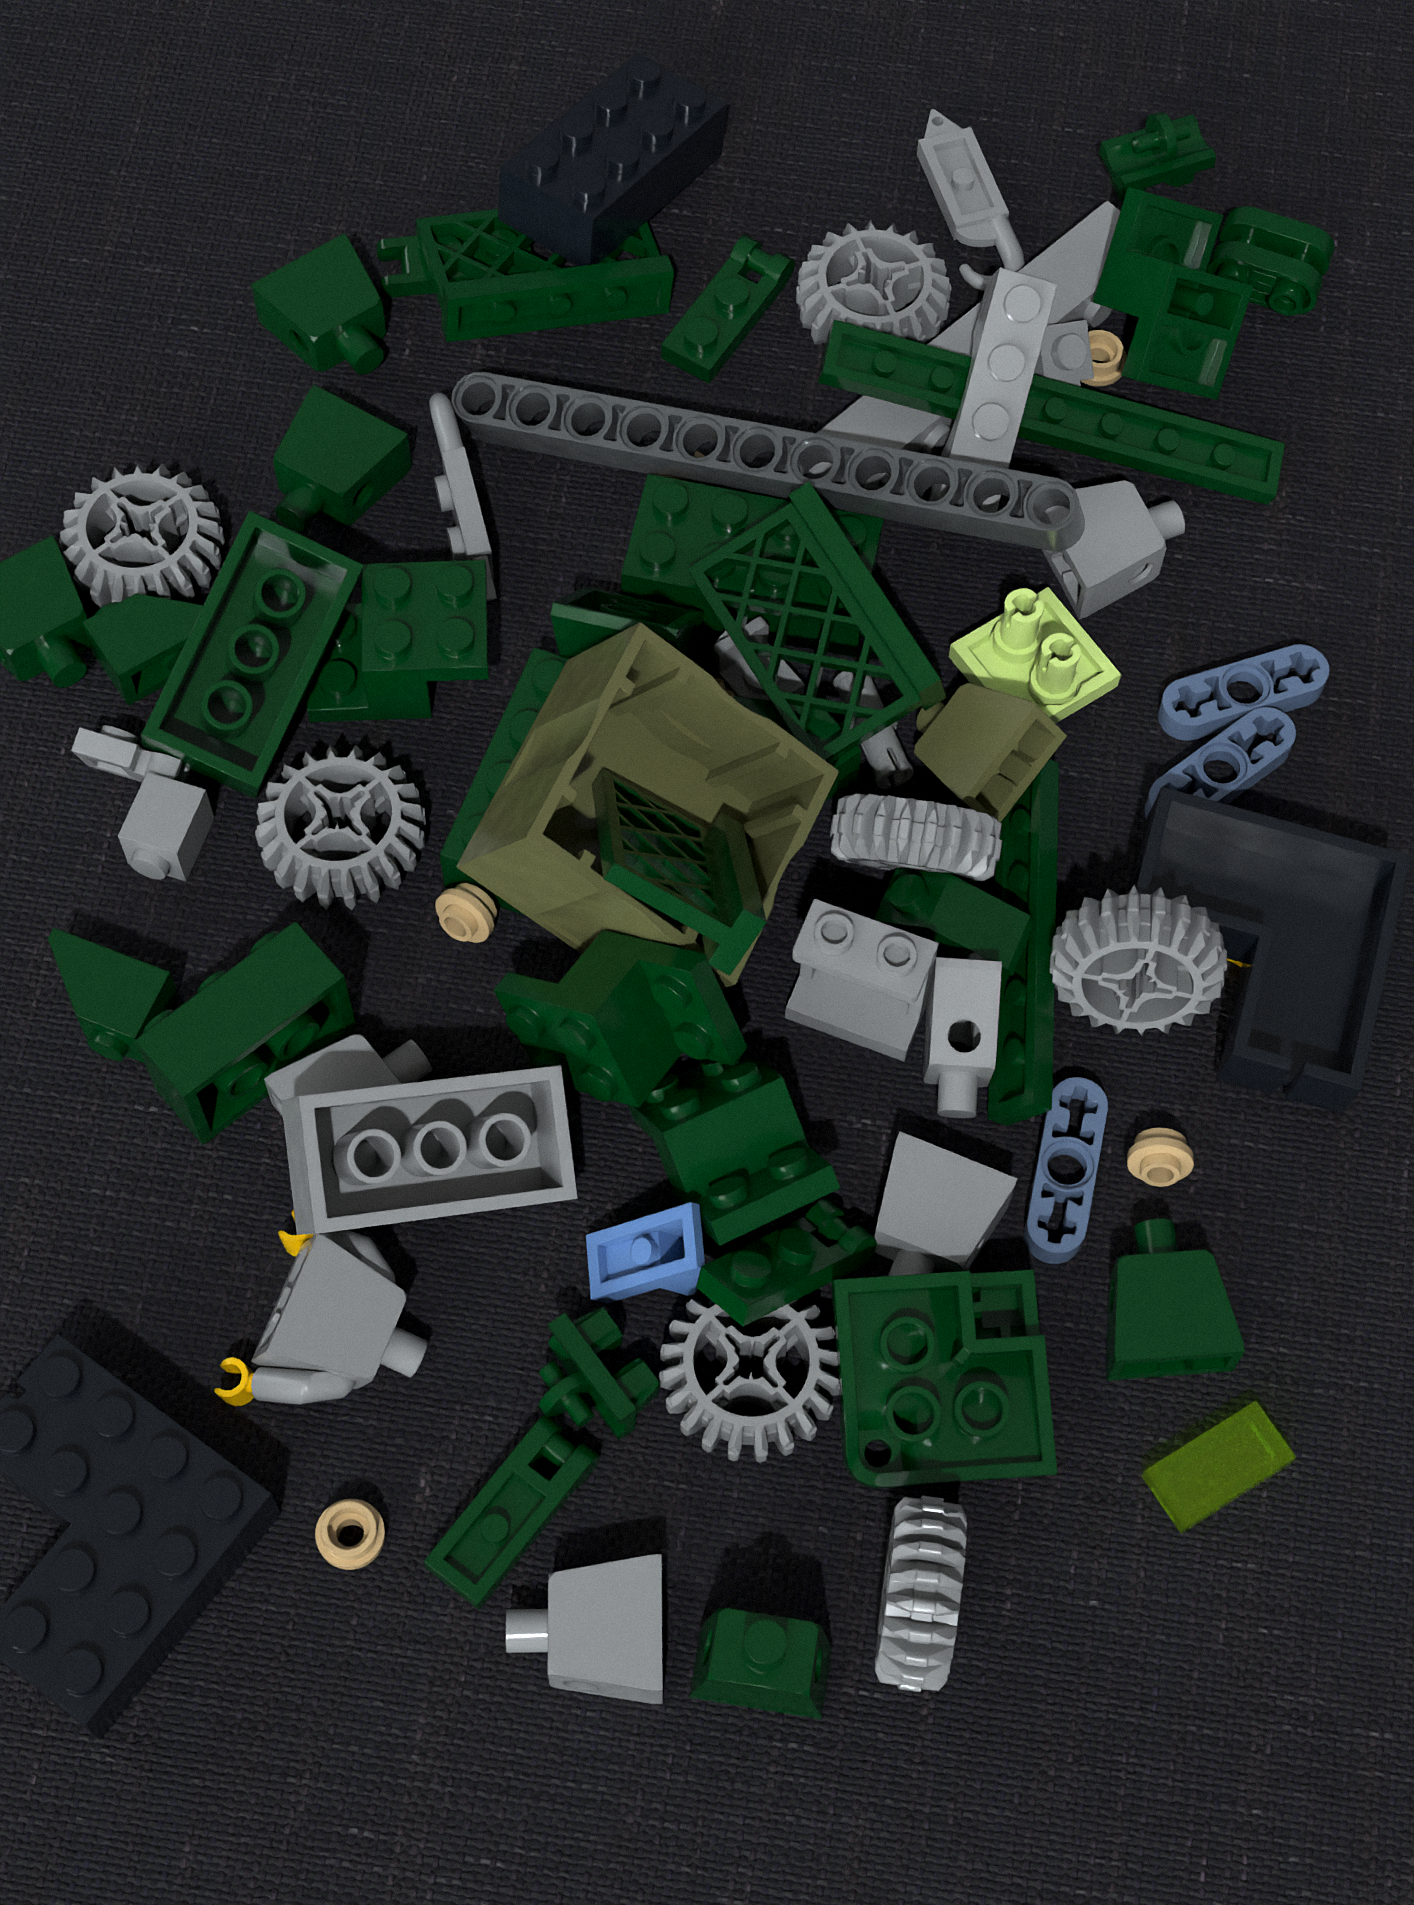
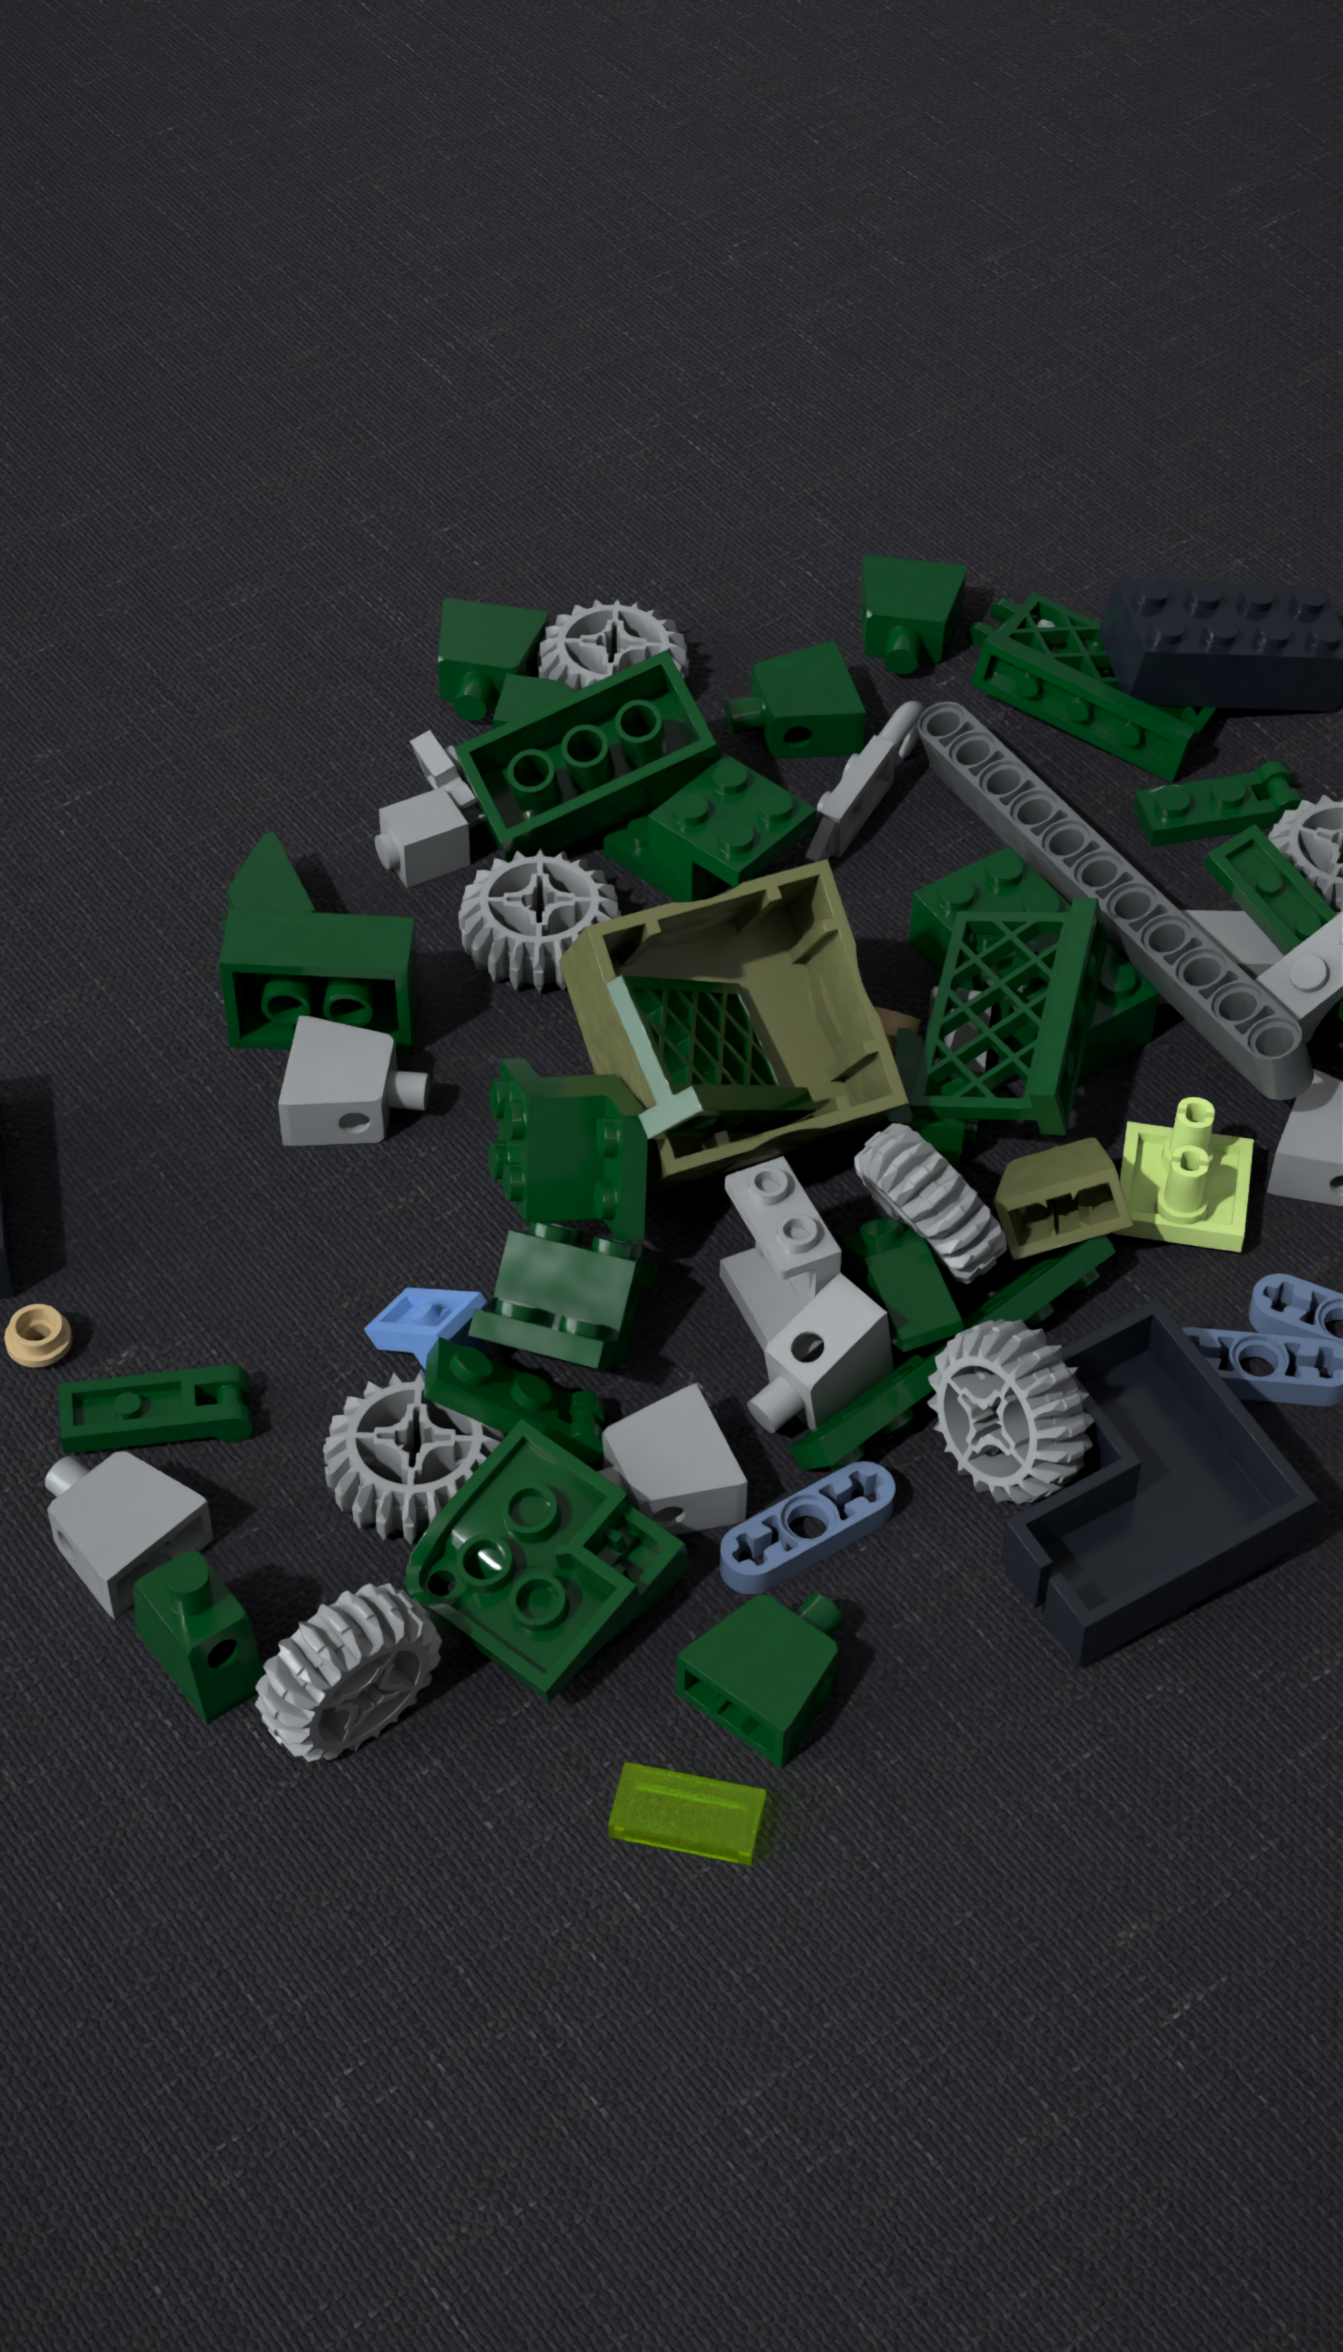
camera: 45 degrees right, 15 degrees down
light grey torso [214,1210,428,1406] -> none
light grey brick [281,1065,578,1235] -> none
tan plate [435,883,497,943] -> none
dark green hips [538,1307,660,1441] -> none
dark green slope [550,586,703,662] -> none
light grey pin [833,671,914,789] -> none
tan plate [1127,1128,1194,1187] -> none

